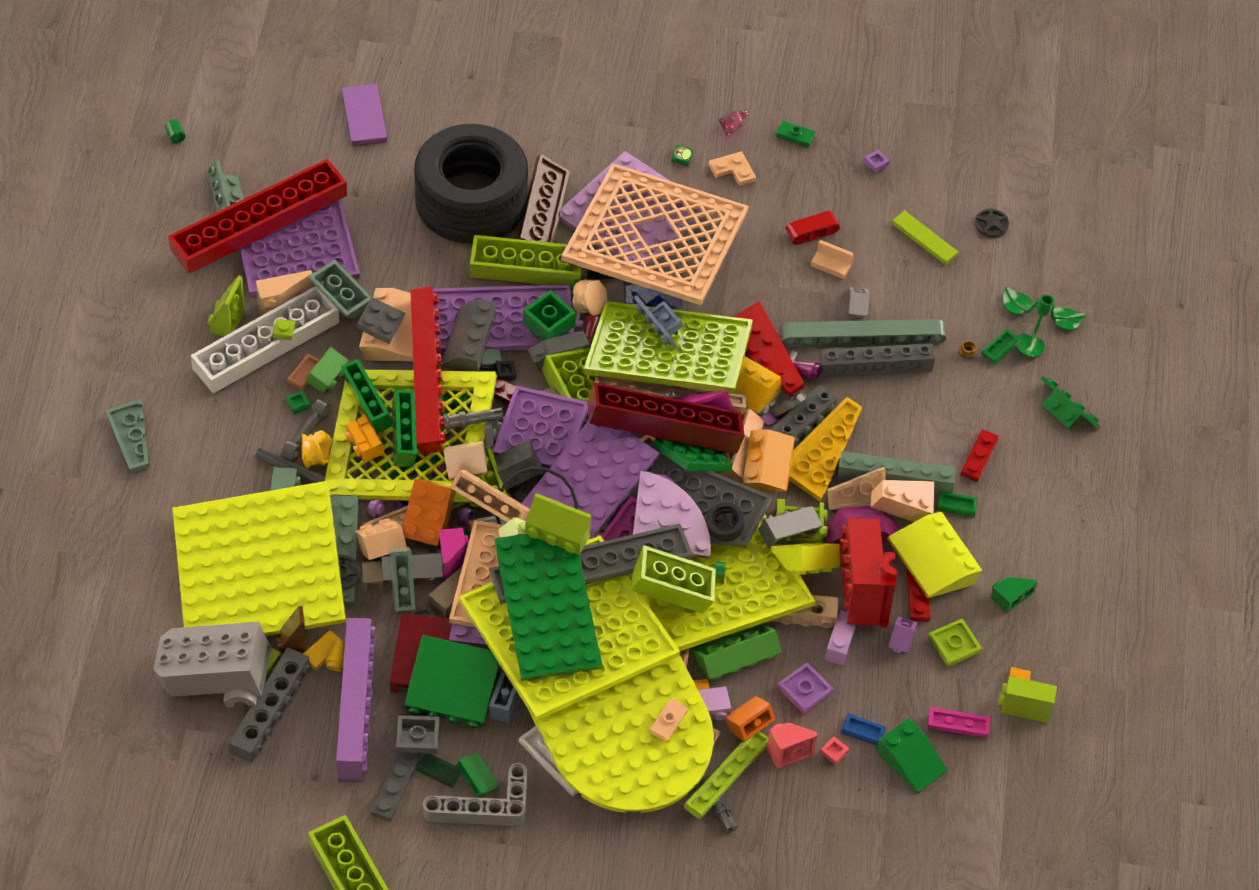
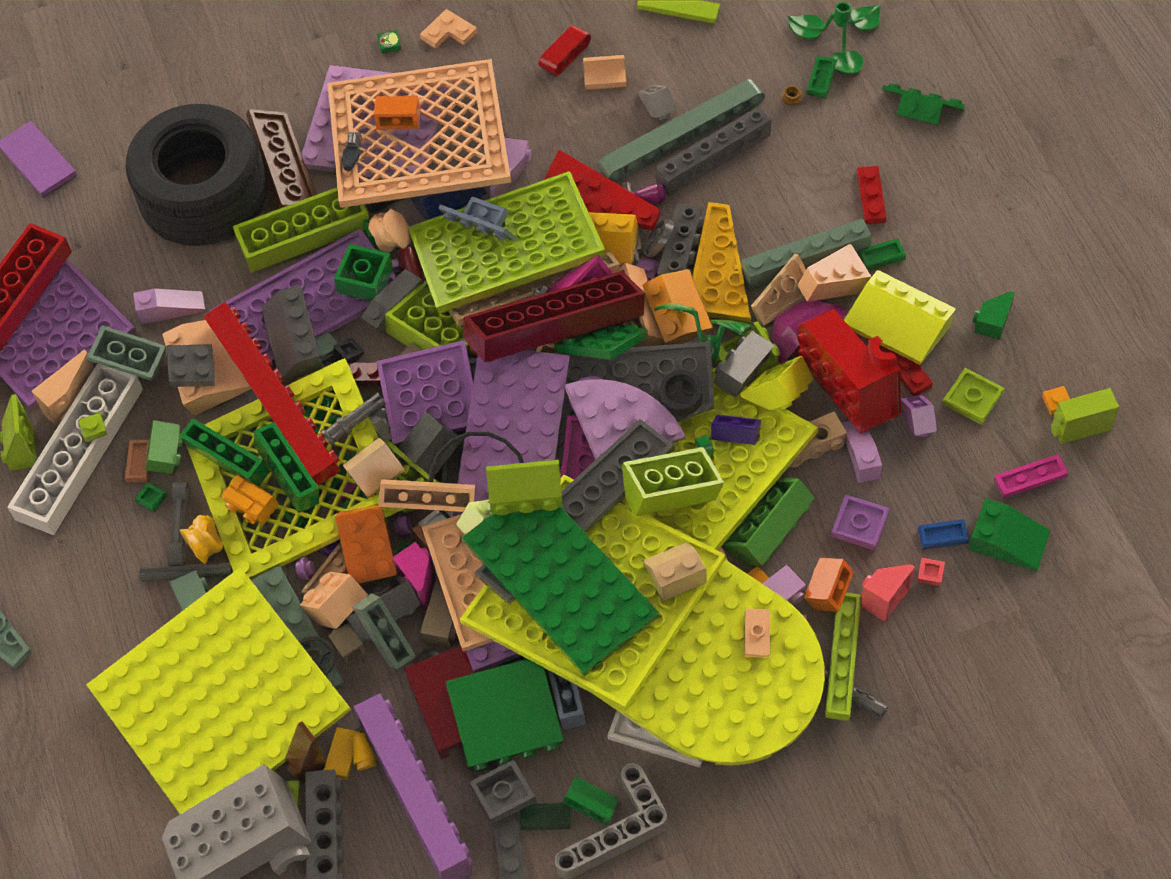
camera: 20 degrees left, 5 degrees up
none -> lavender slope [133,289,206,325]
none -> piece [342,132,362,171]
none -> orange brick [374,96,421,130]
none -> lavender slope [490,138,532,198]
none -> tan slope [643,542,707,601]
none -> green plant [654,303,752,360]
none -> dark purple slope [711,415,761,445]

